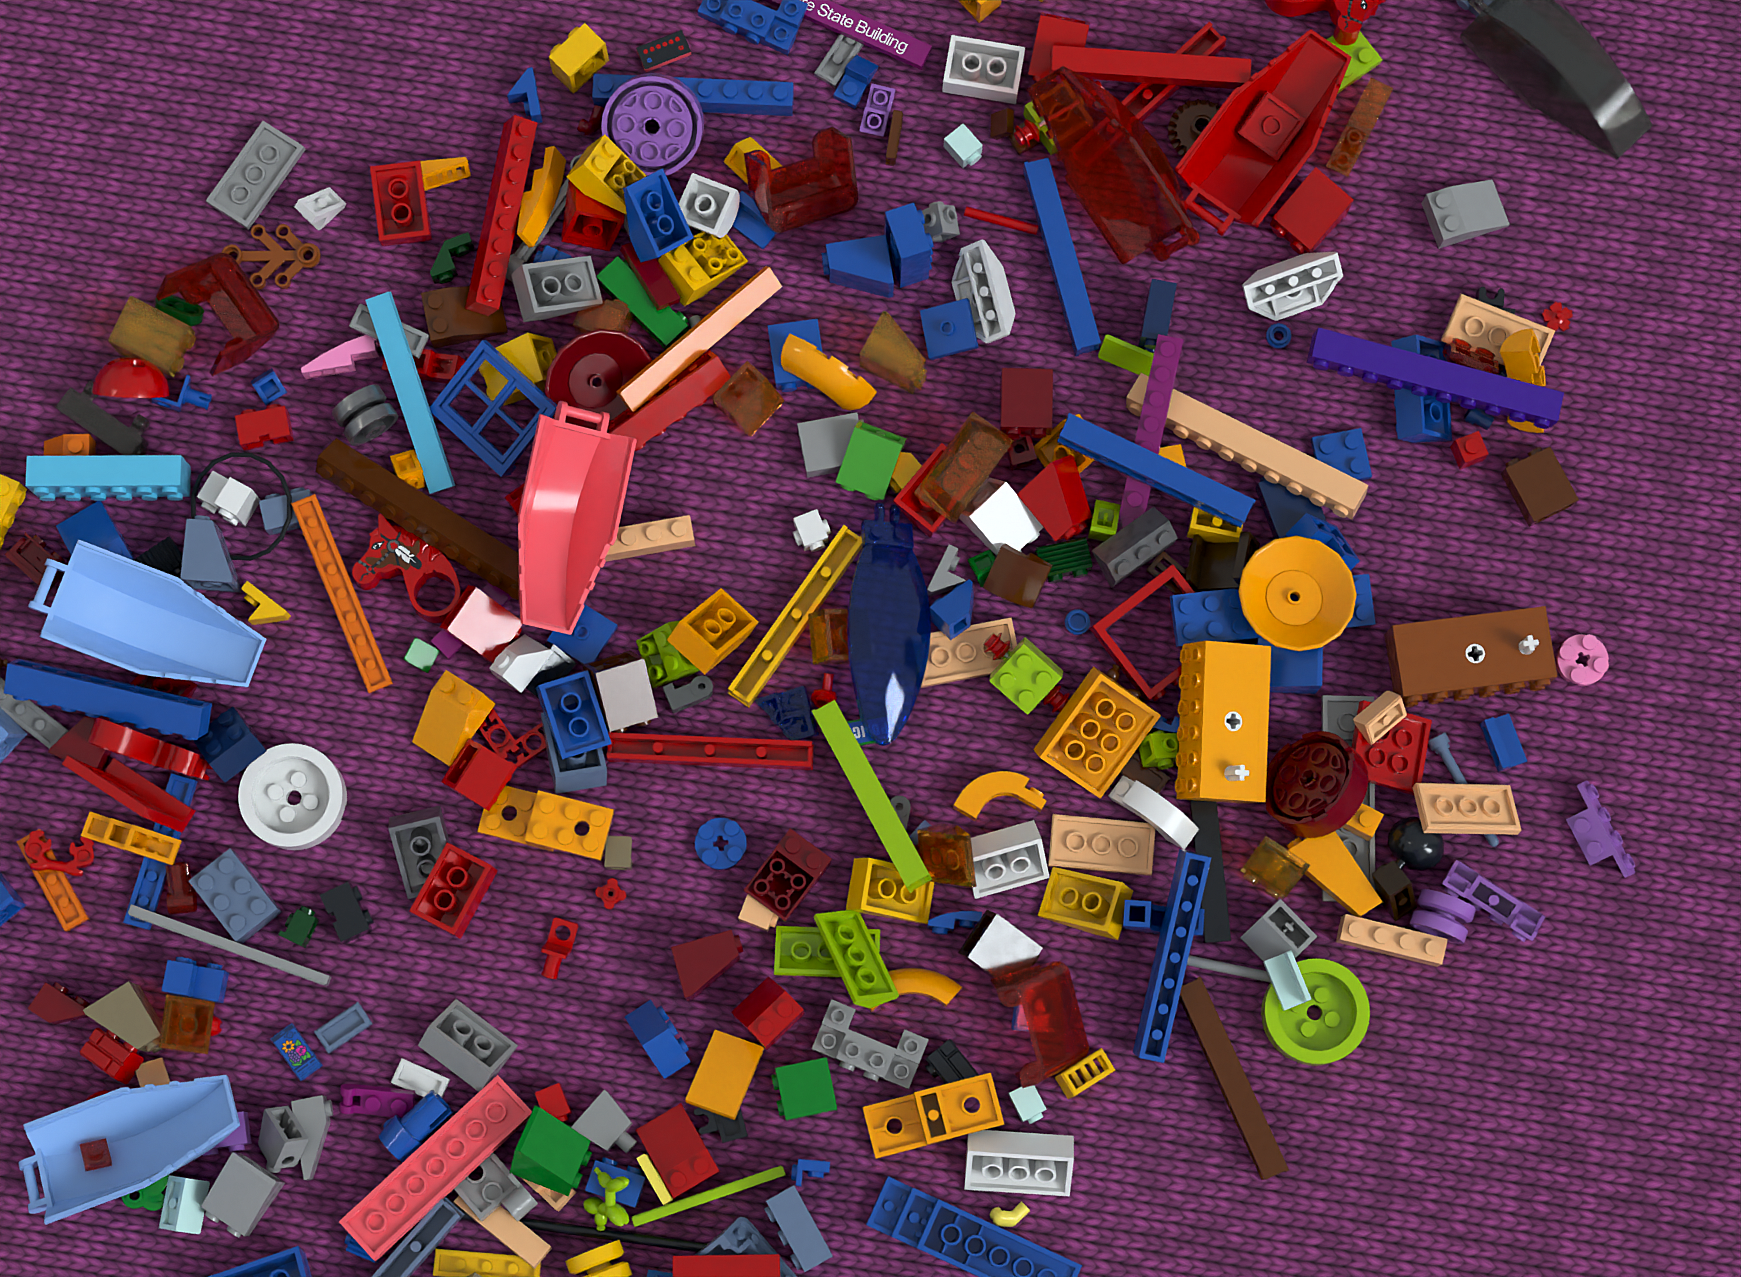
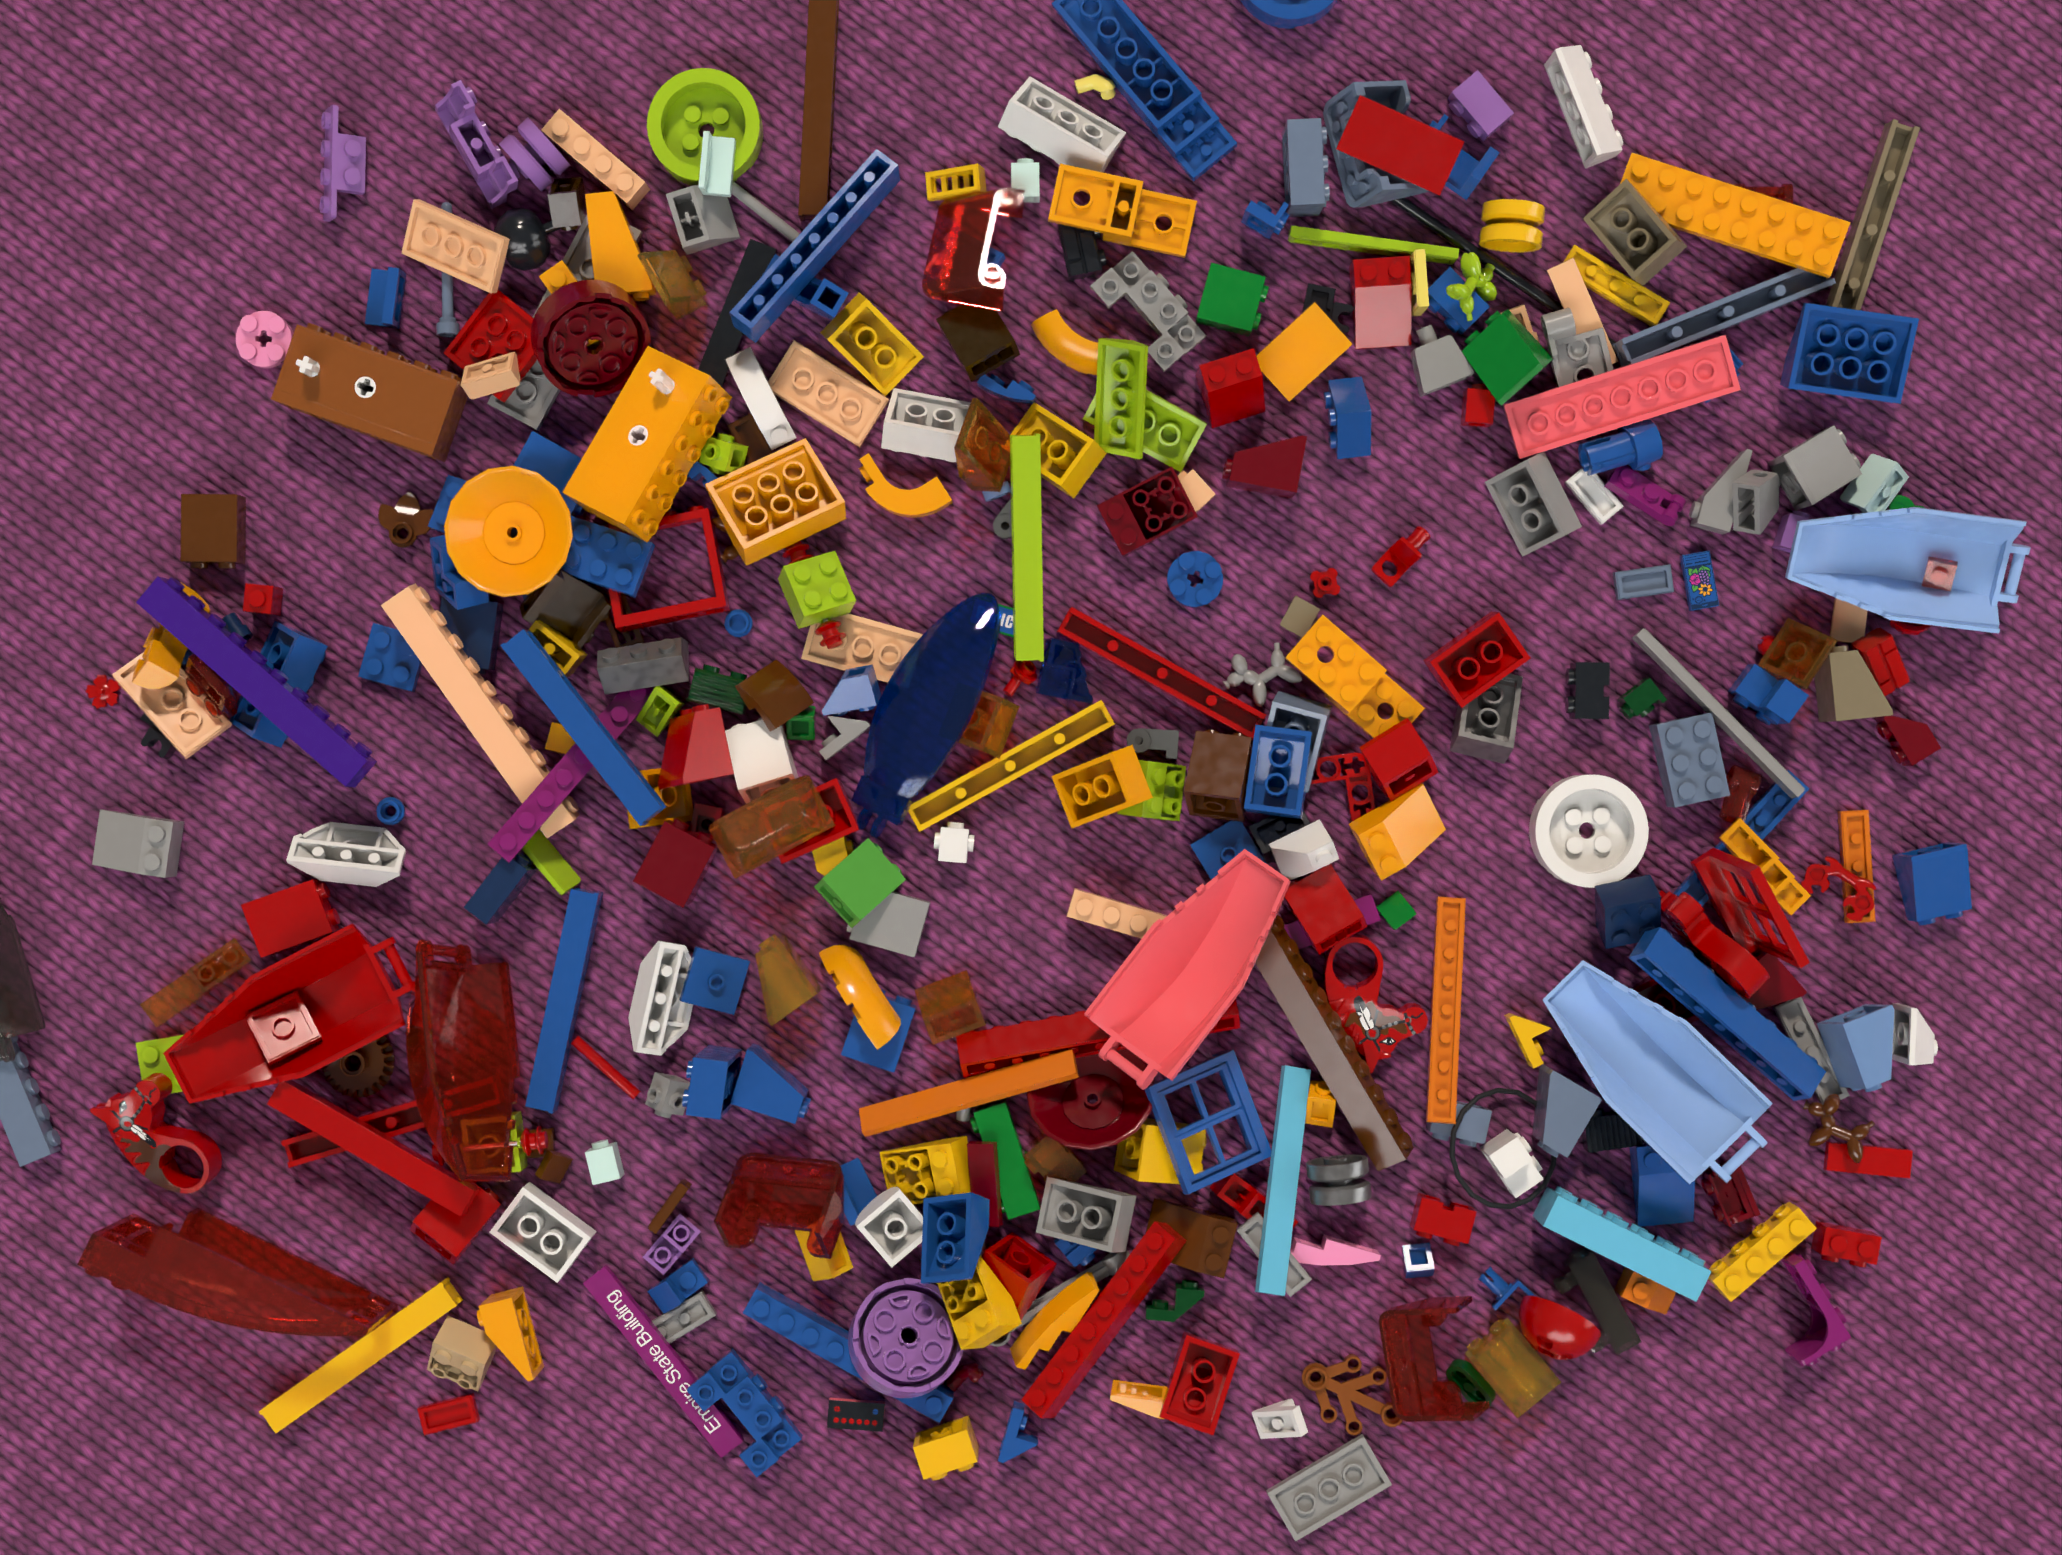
camera: 155 degrees left, 10 degrees up
none -> reddish brown plate [378,492,434,548]
none -> light grey piece [1223,643,1302,707]

